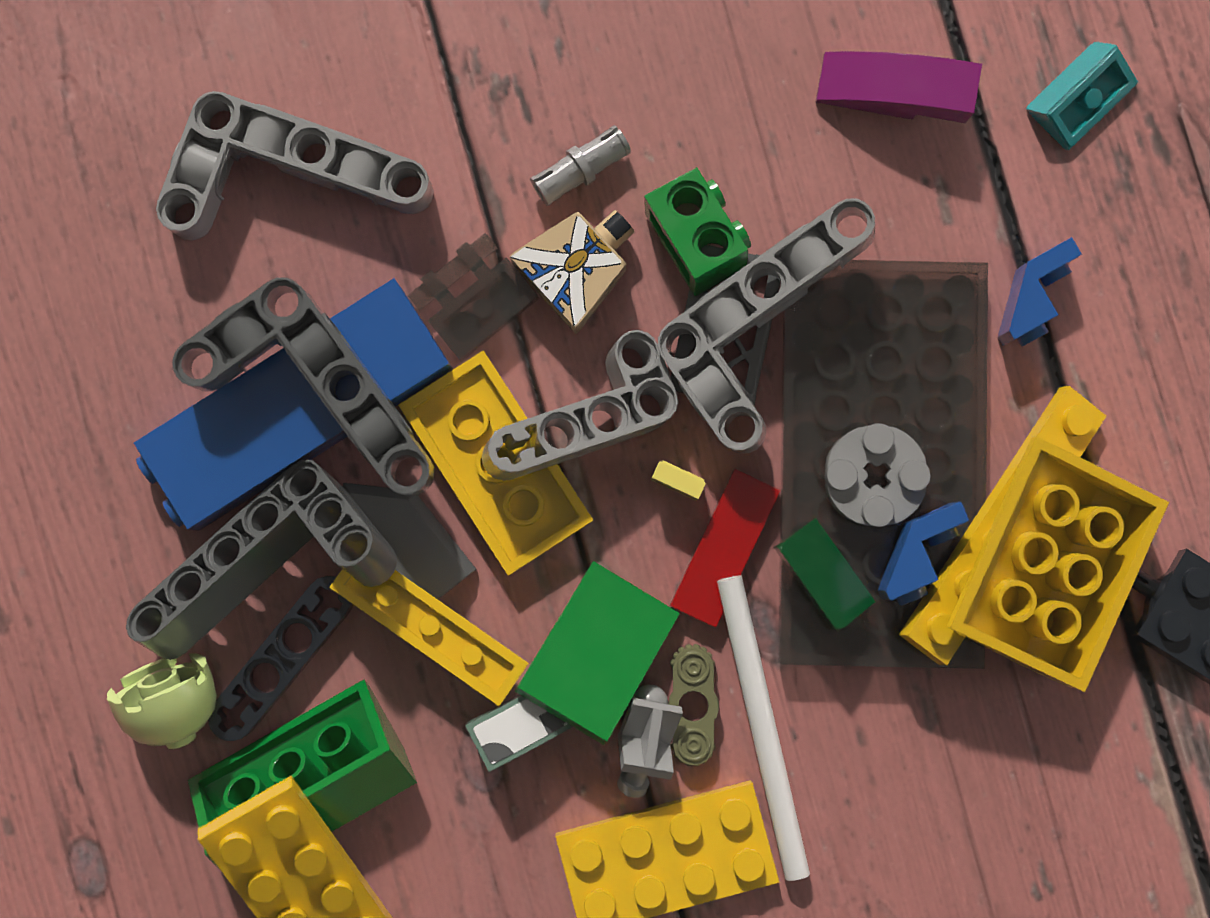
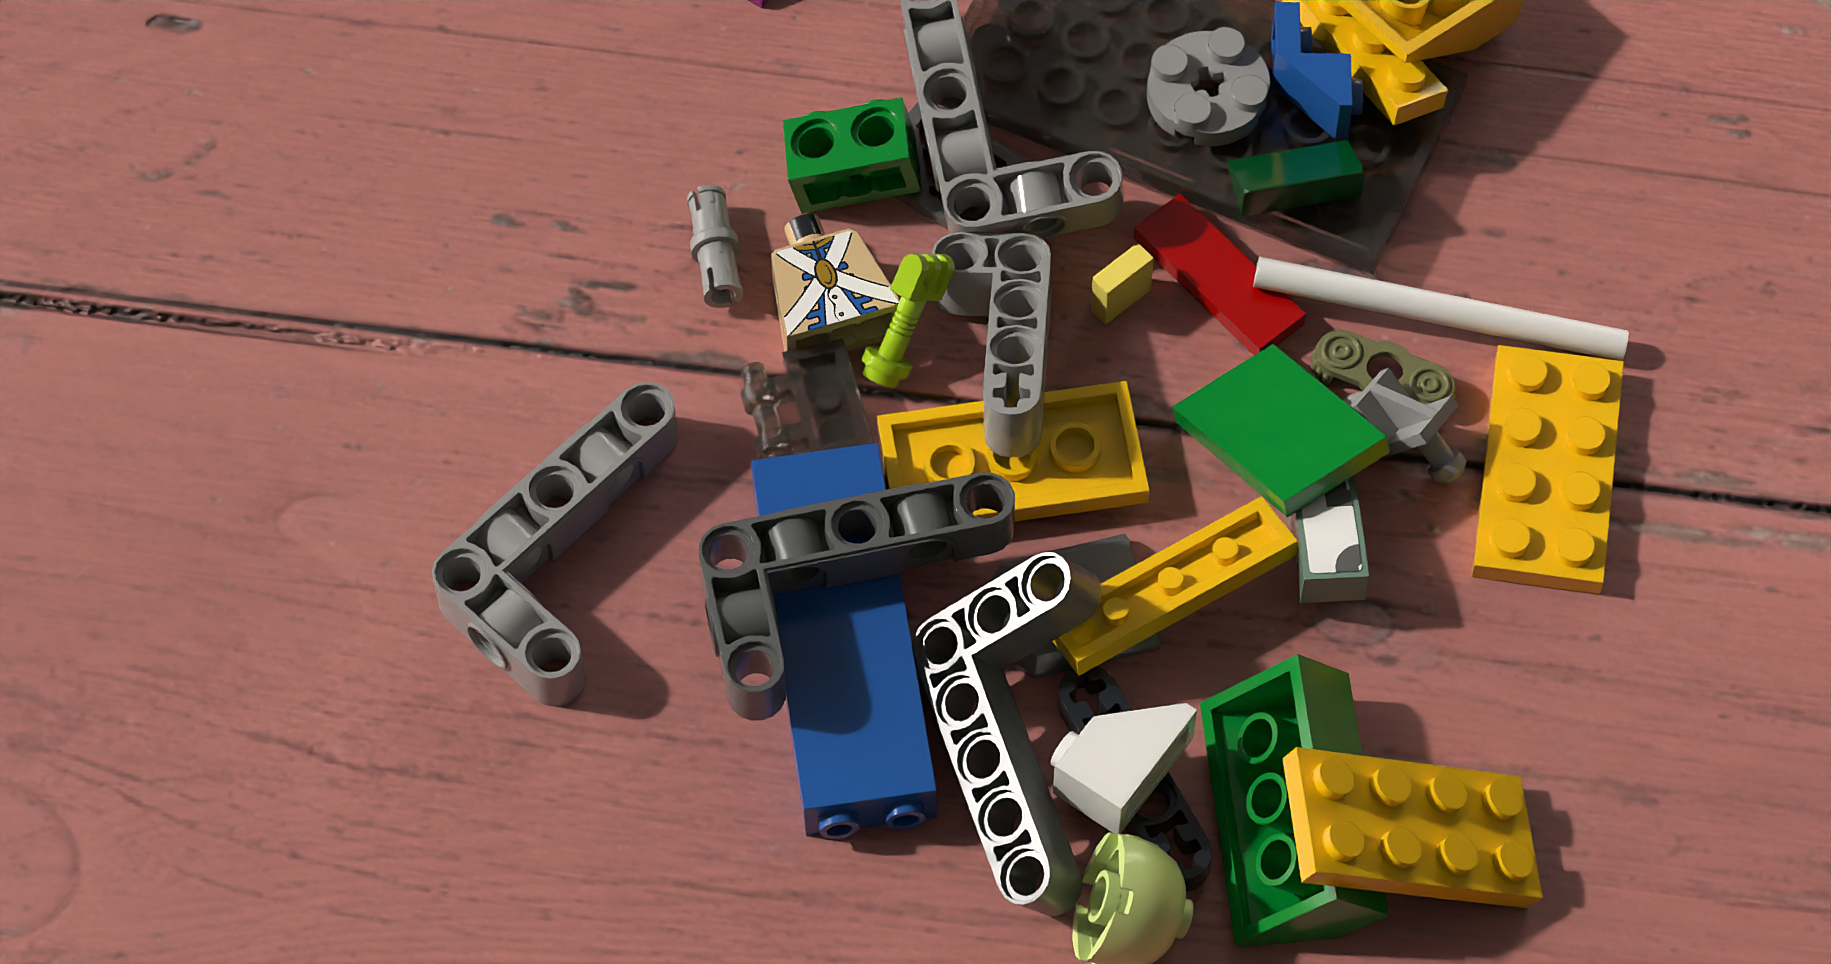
camera: 65 degrees left, 25 degrees down
none -> lime hinge [862,254,955,388]
none -> white slope [1051,703,1197,834]

